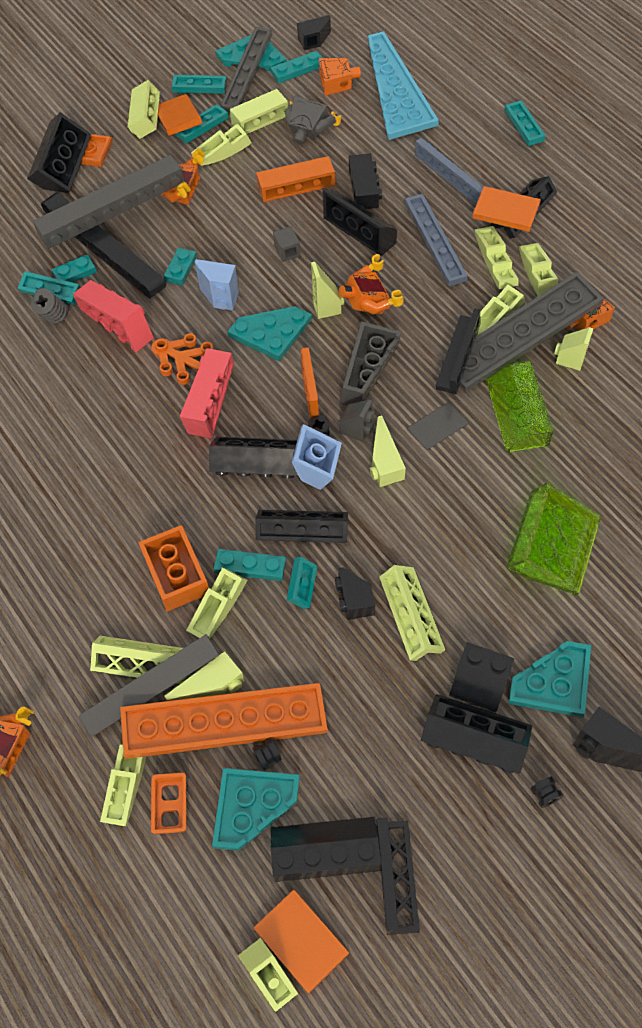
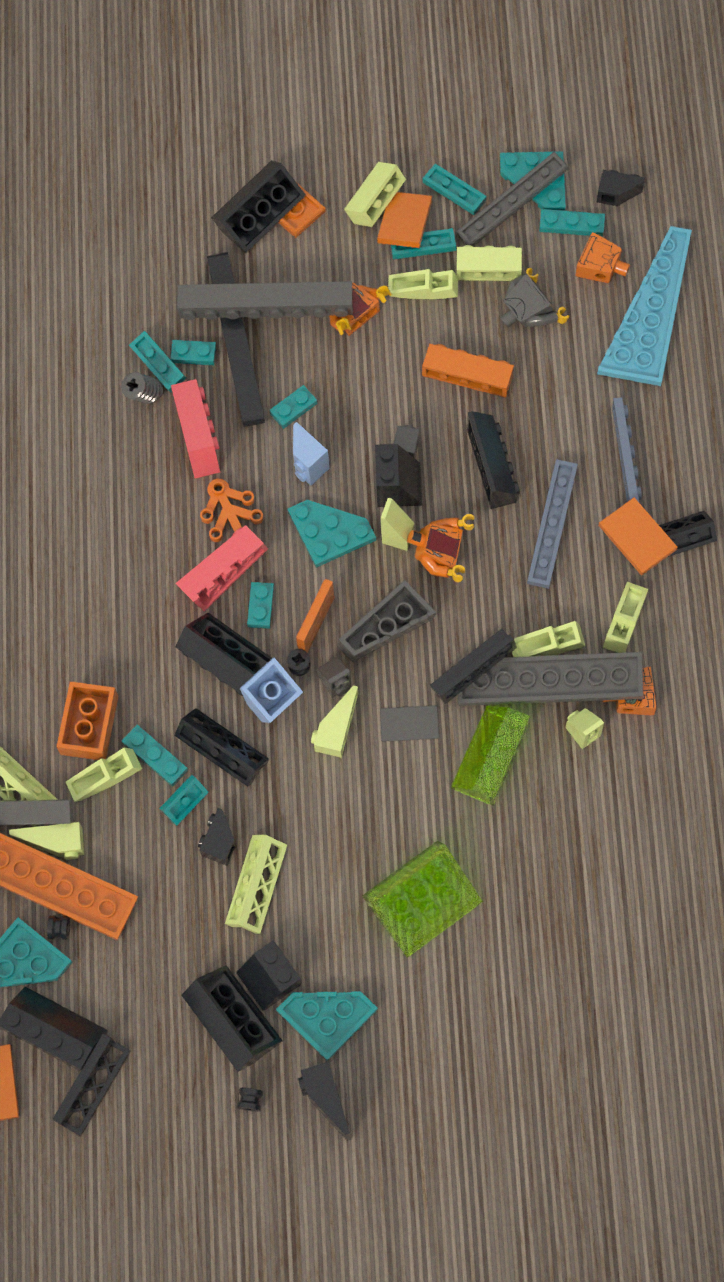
camera: 35 degrees right, 10 degrees up
black brick [349,153,382,209] -> none
yellowish green slope [474,226,519,289] -> none
none -> teal plate [247,582,274,629]
none -> black slope [375,444,422,507]

